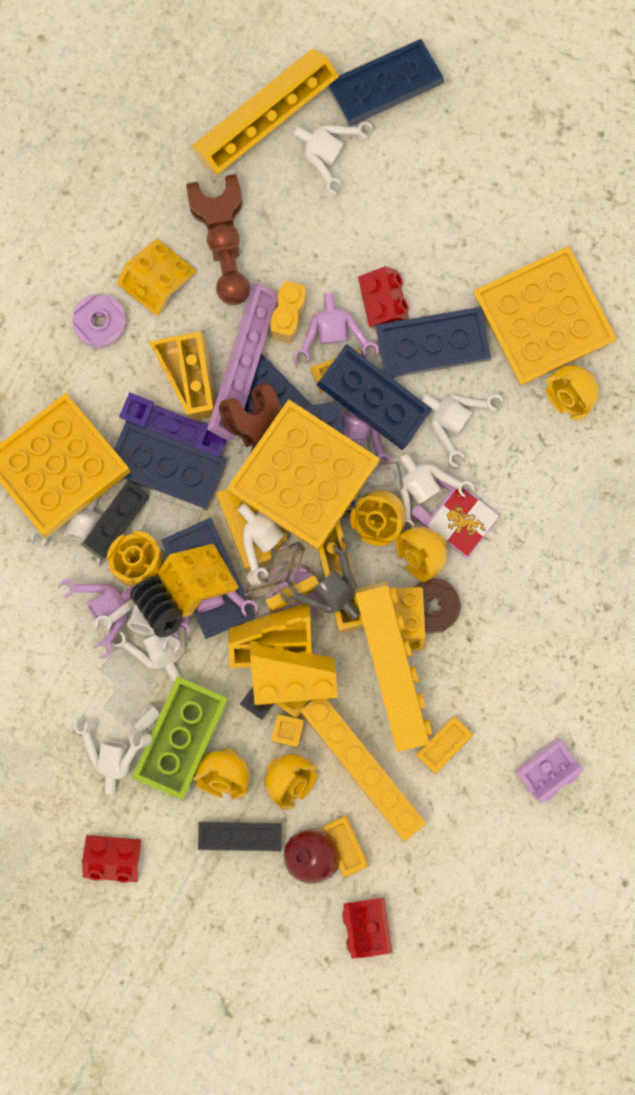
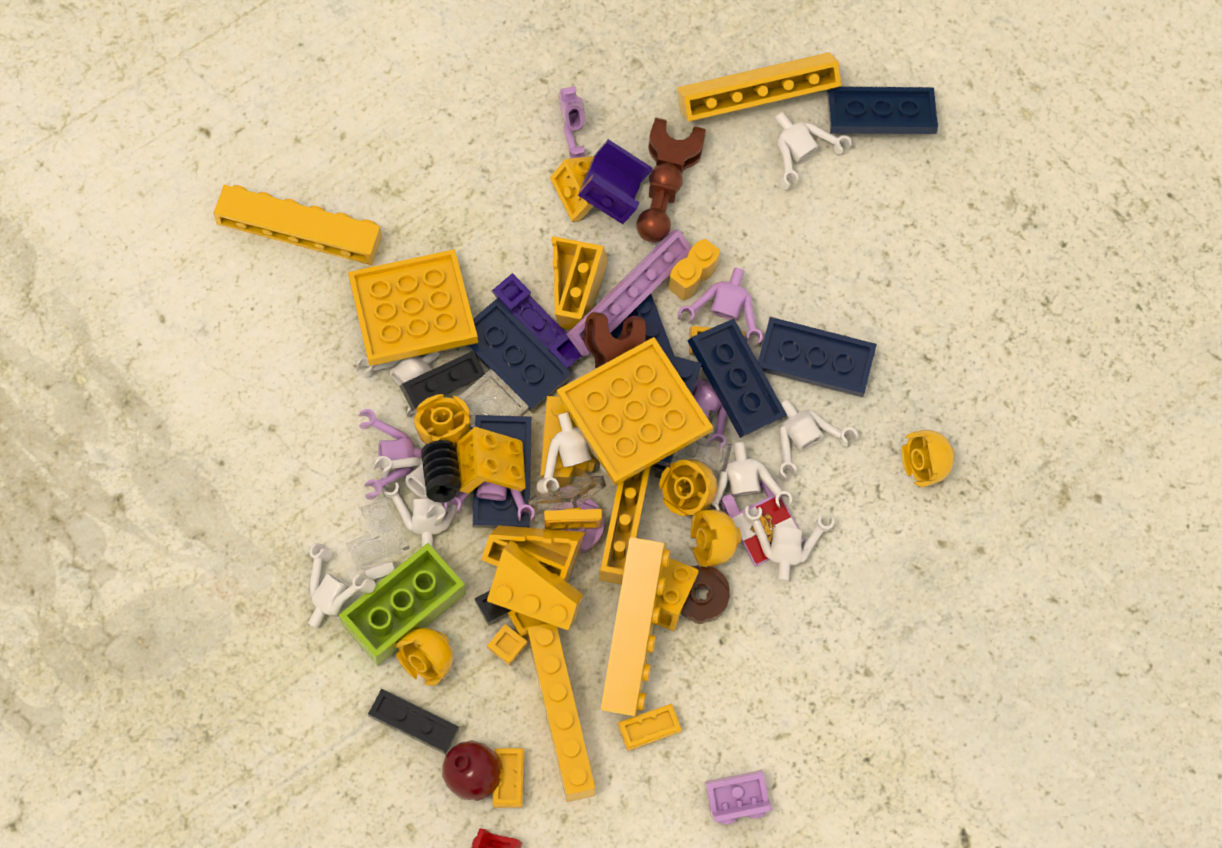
camera: 20 degrees right, 10 degrees down
lavender plate [73,294,127,349] -> none
red bracket [82,835,141,883] -> none
yellow cylinder [264,754,318,810] -> none
dark grey piece [280,538,360,621] -> none
red bracket [358,266,409,328] -> none
yellow plate [473,246,617,387] -> none
none -> lavender piece [558,86,585,158]
none -> dark purple panel [578,139,653,224]
none -> white piece [743,505,835,582]

